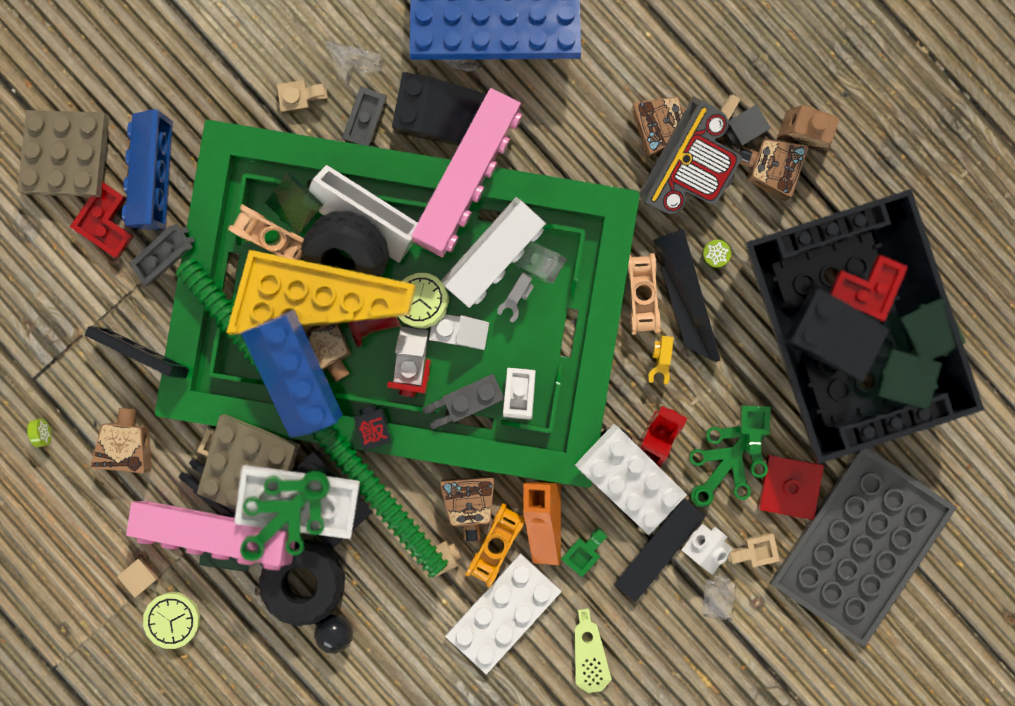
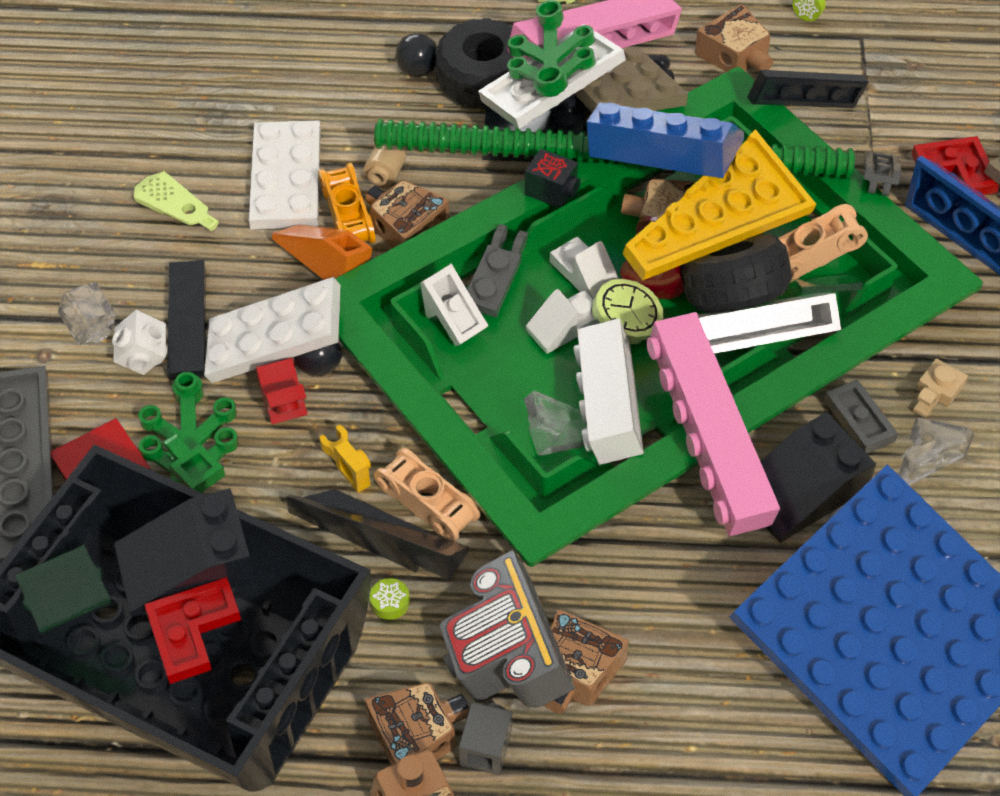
camera: 140 degrees right, 35 degrees down
red bracket [387,359,432,397] -> none
light grey plate [497,272,534,323] -> none
green plate [561,527,607,577] -> none
tan tile [720,94,741,120] -> none
tan plate [728,533,780,567] -> none
clear green piece [900,297,966,364] -> none

